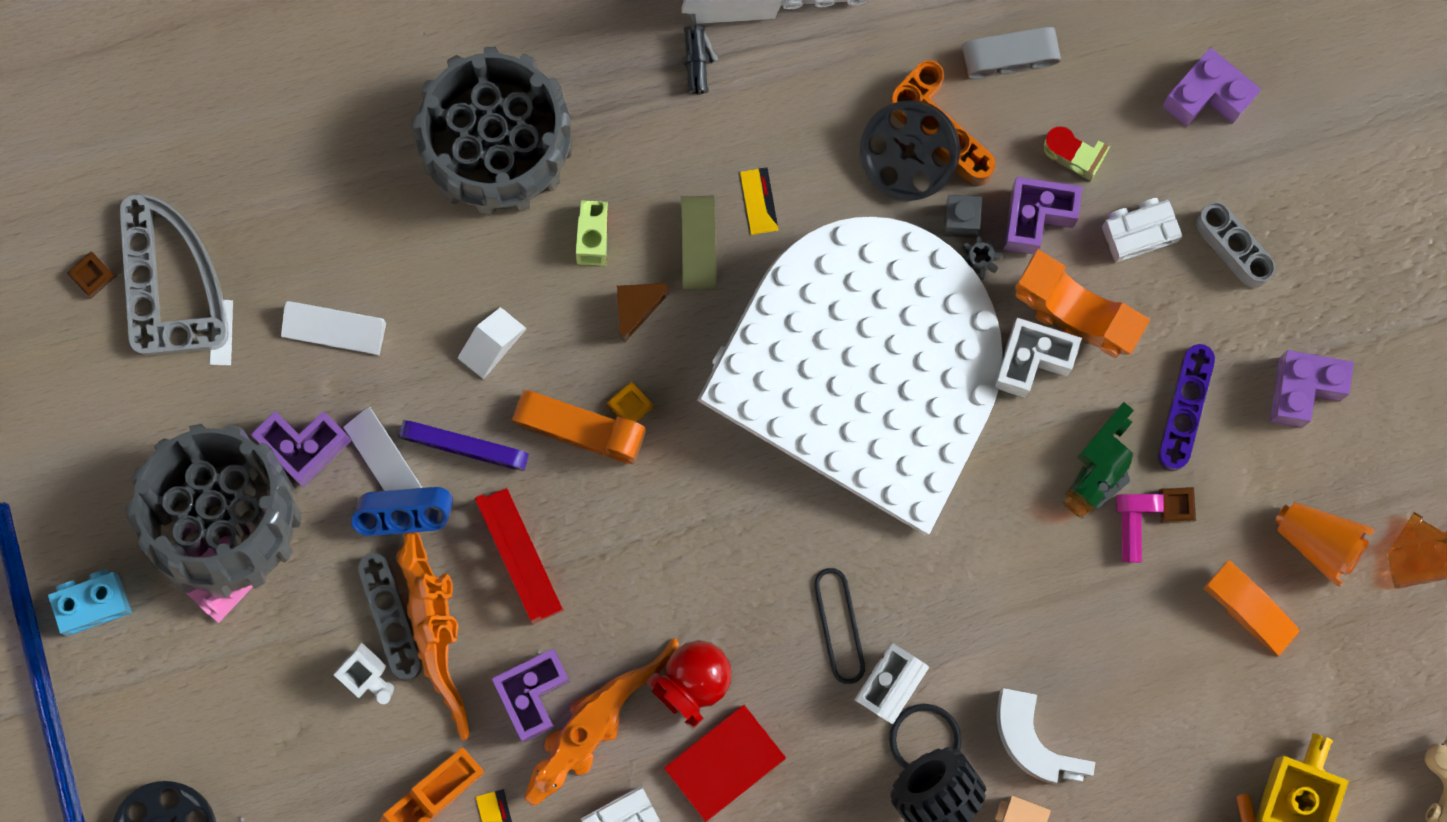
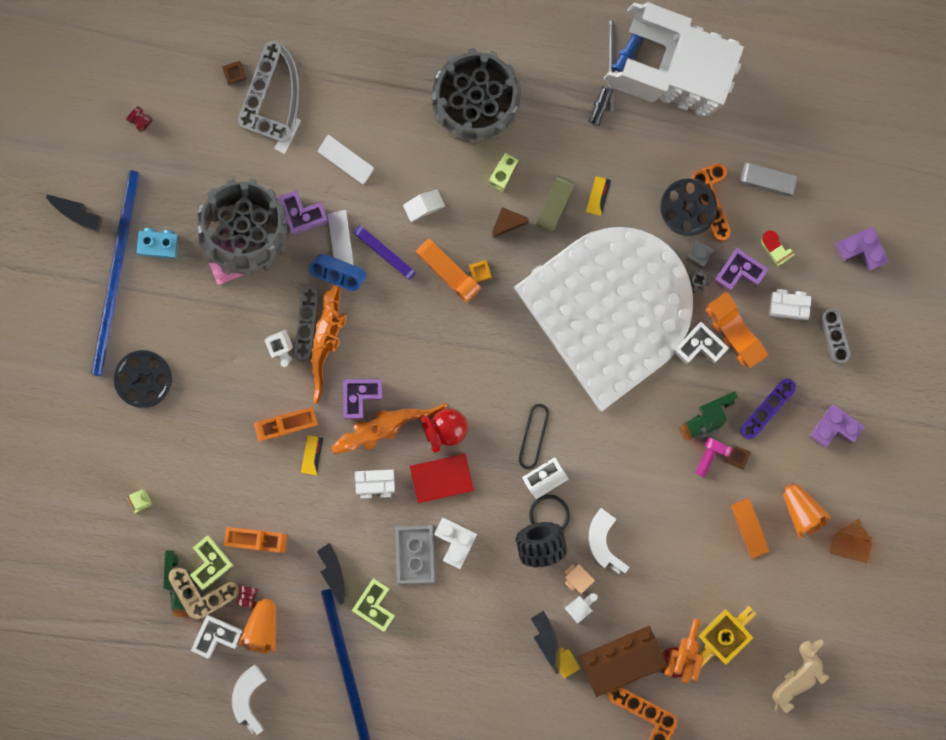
camera: 25 degrees right, 5 degrees up
red fence [475,488,564,625] -> none

